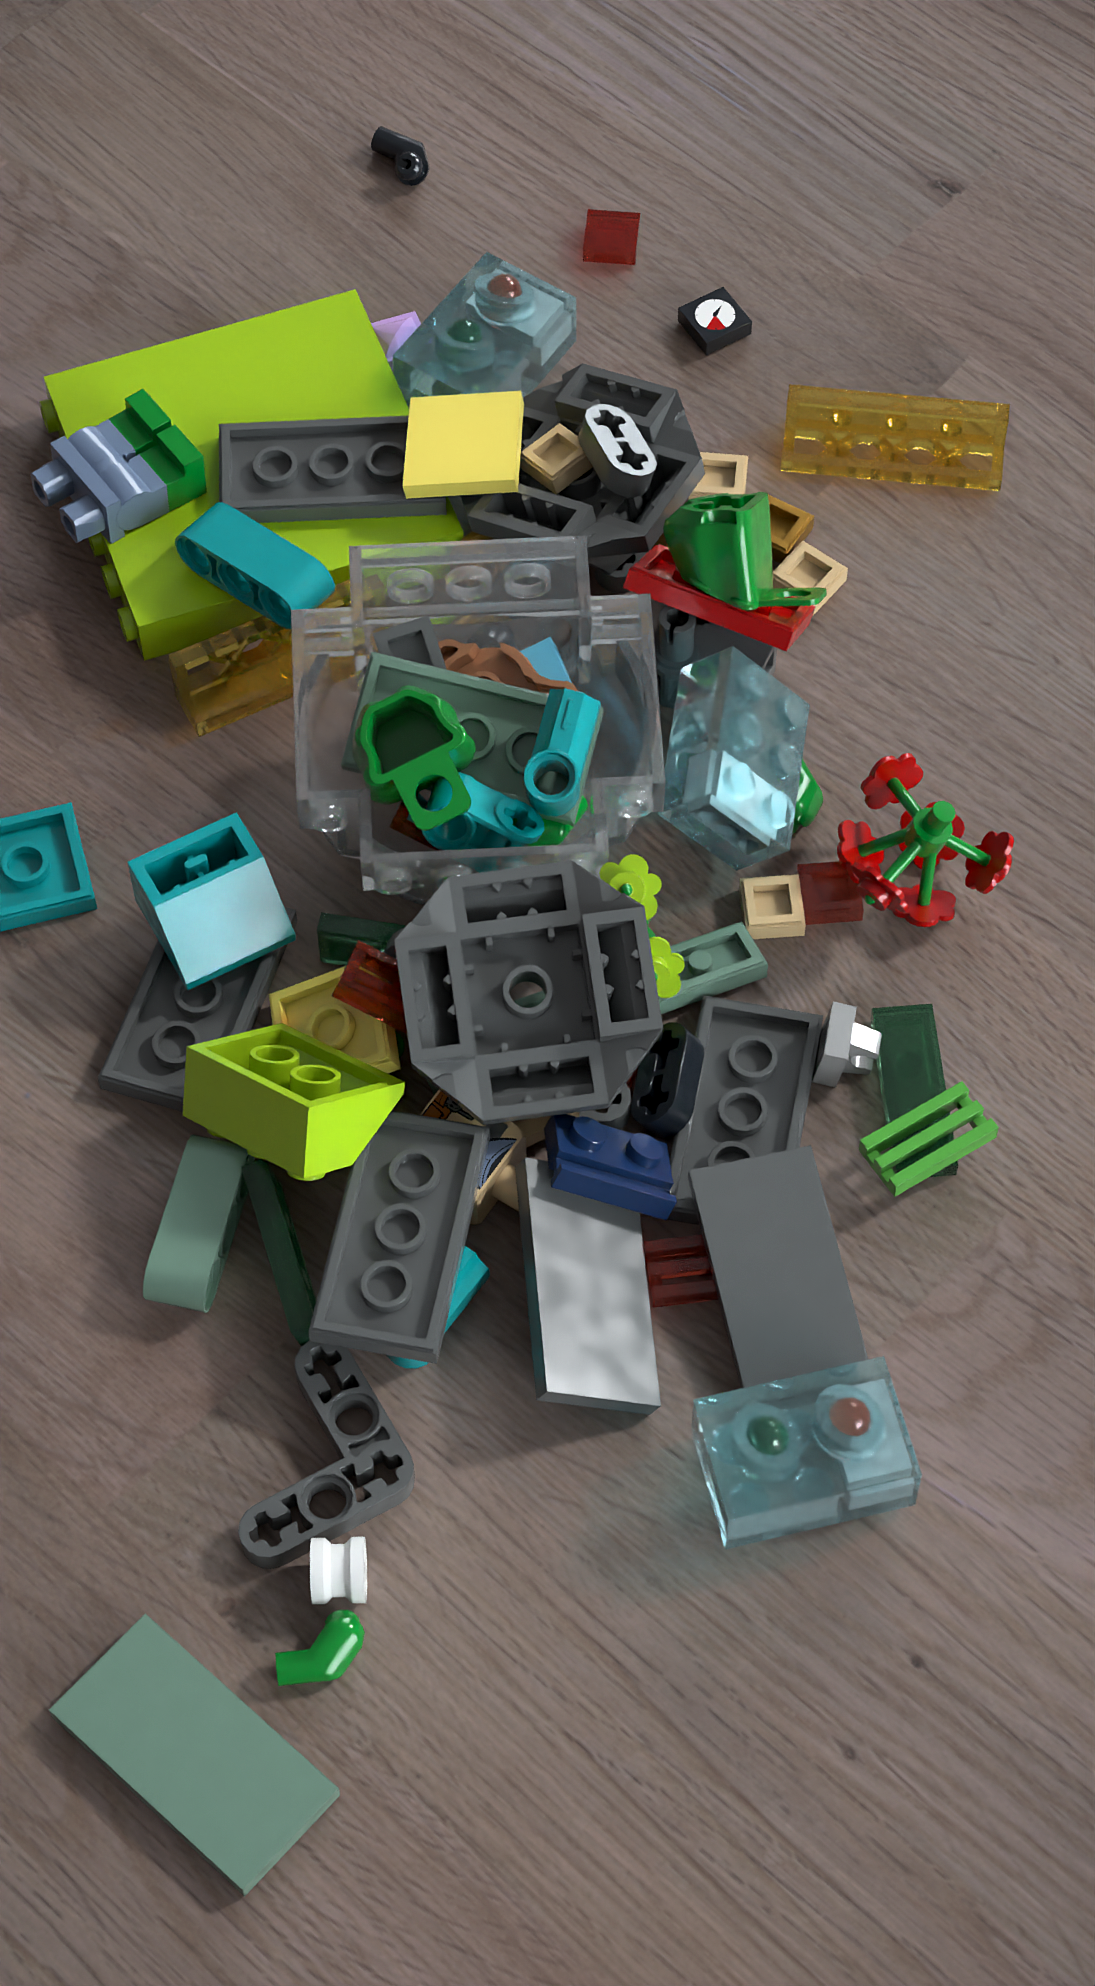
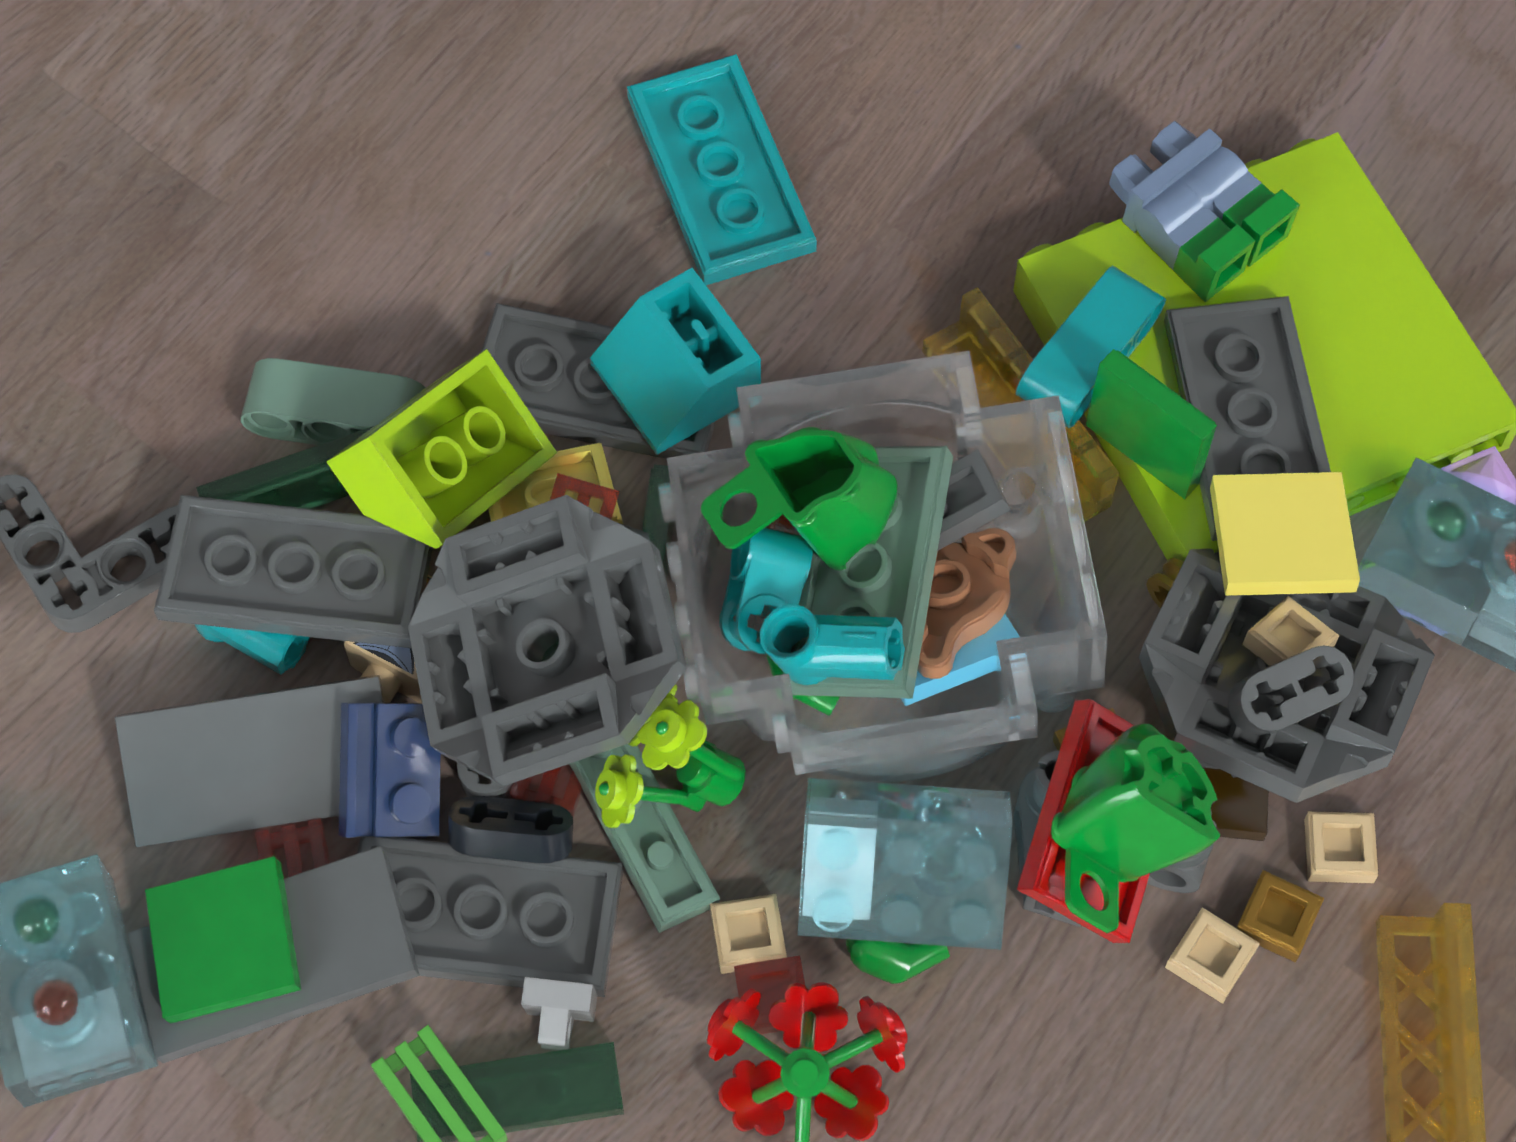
camera: 85 degrees right, 5 degrees up
none -> green tile [145,856,301,1024]
none -> green tile [1086,349,1217,499]

